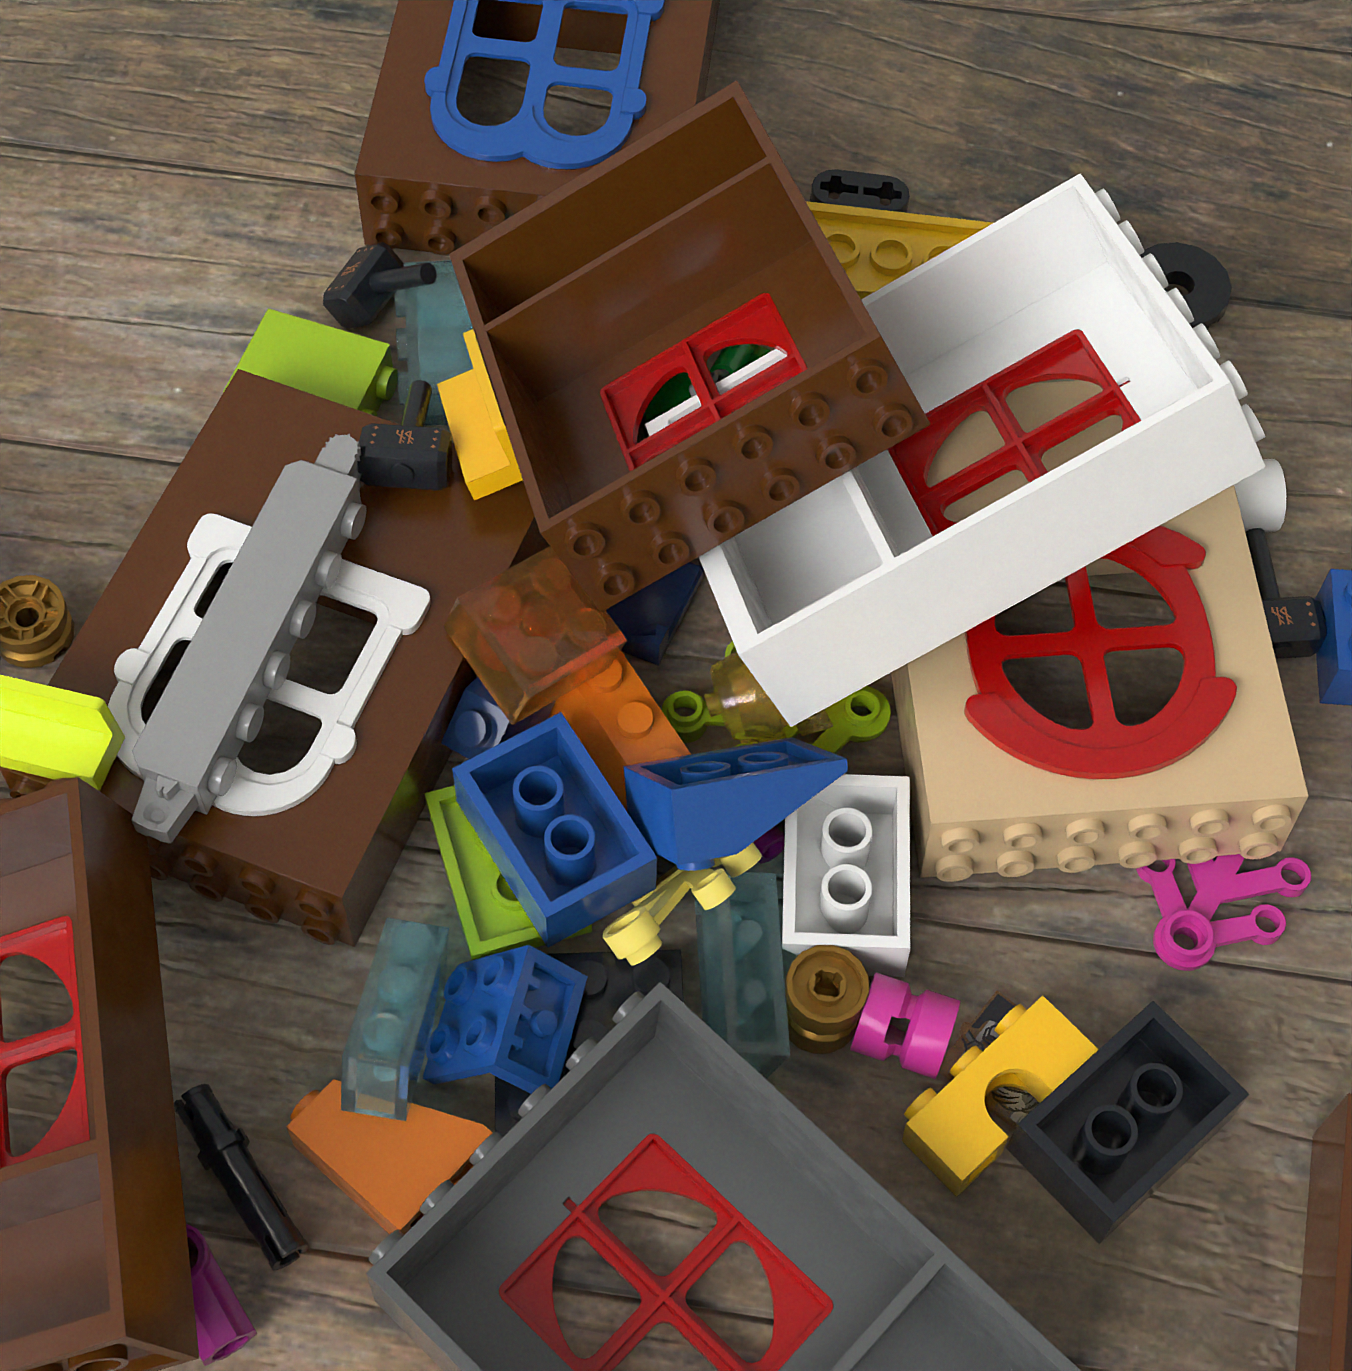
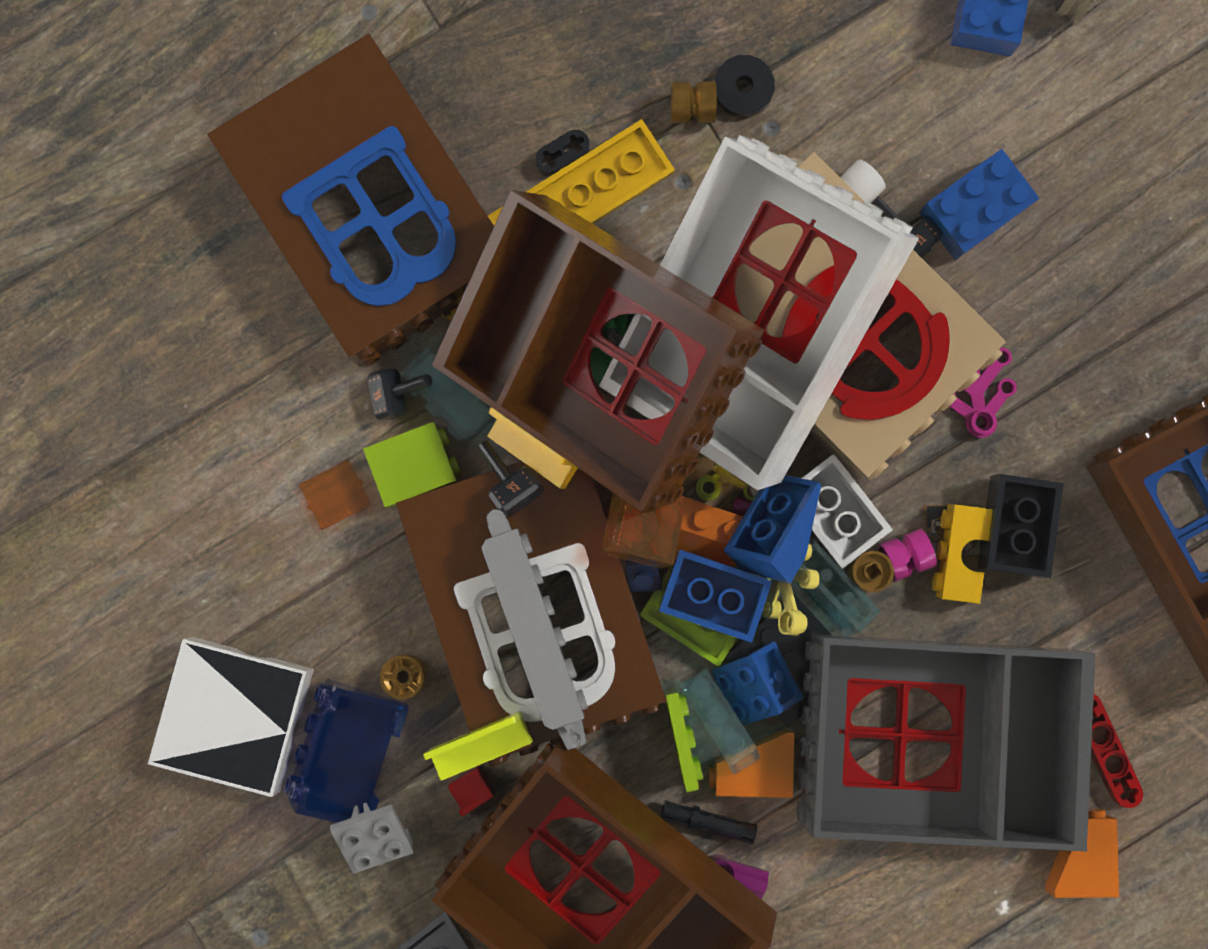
camera: 40 degrees left, 25 degrees up
none -> clear orange piece [299,460,372,530]
none -> lime plate [663,687,703,792]

